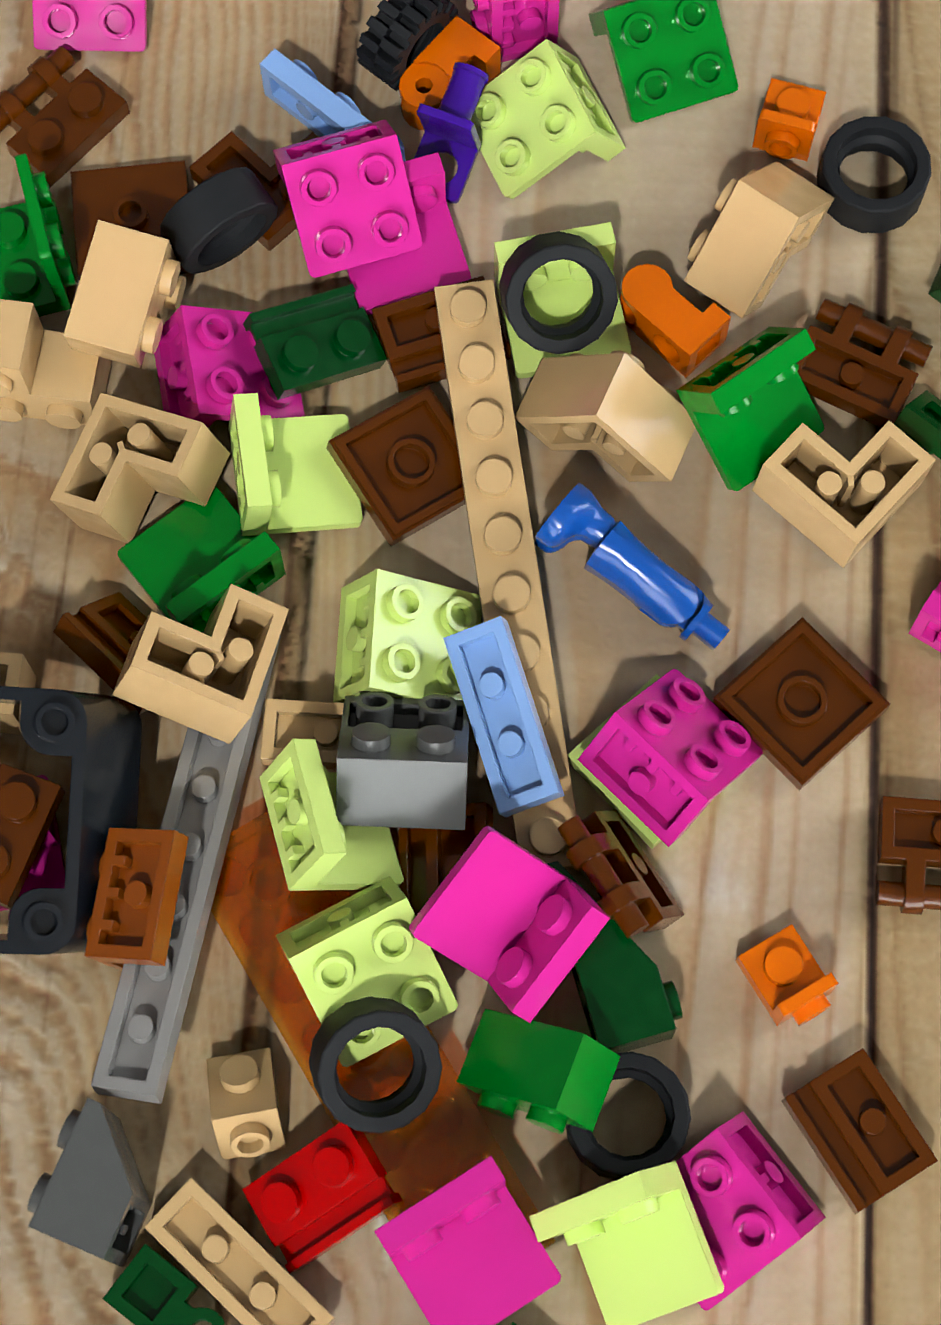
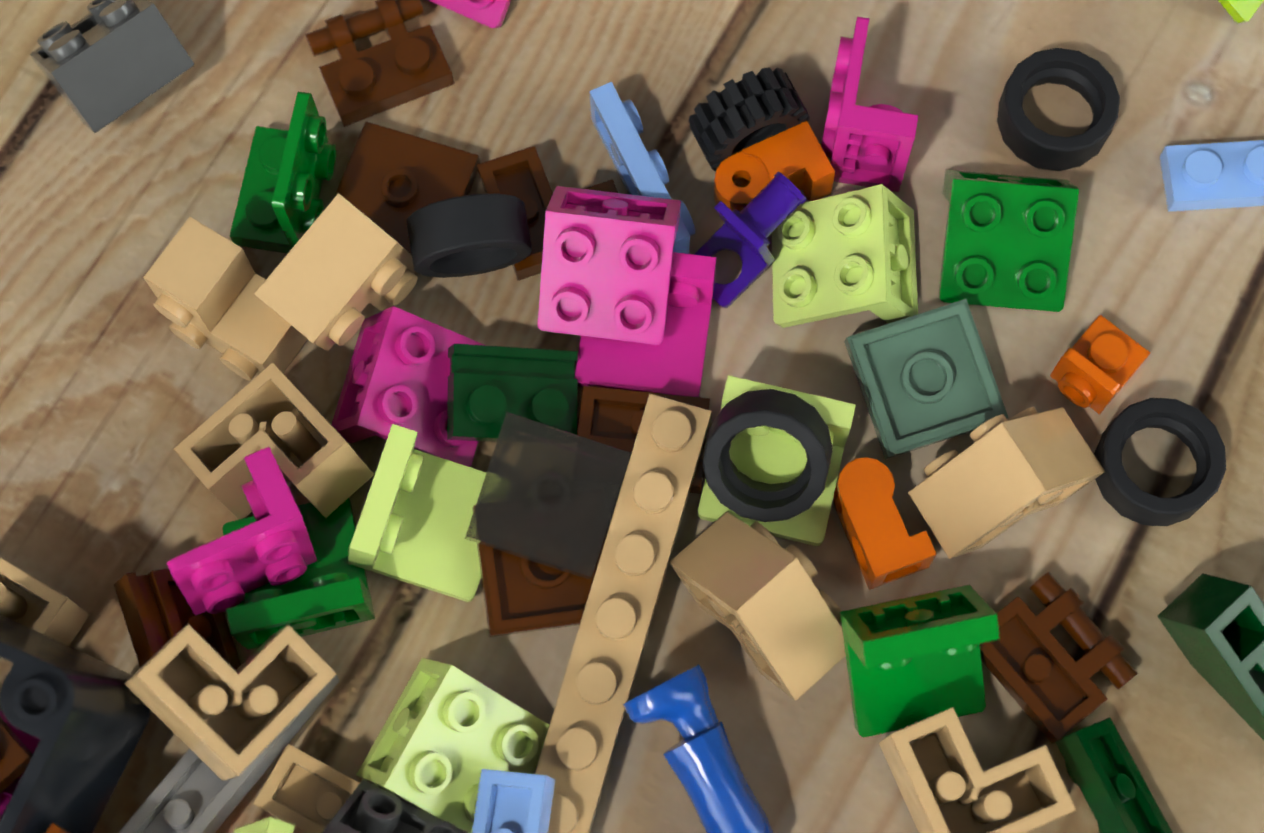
camera: 25 degrees right, 0 degrees up
none -> dark pink bracket [167,447,318,615]
none -> clear smoke plate [465,412,631,580]
none -> sand green plate [844,299,1009,460]

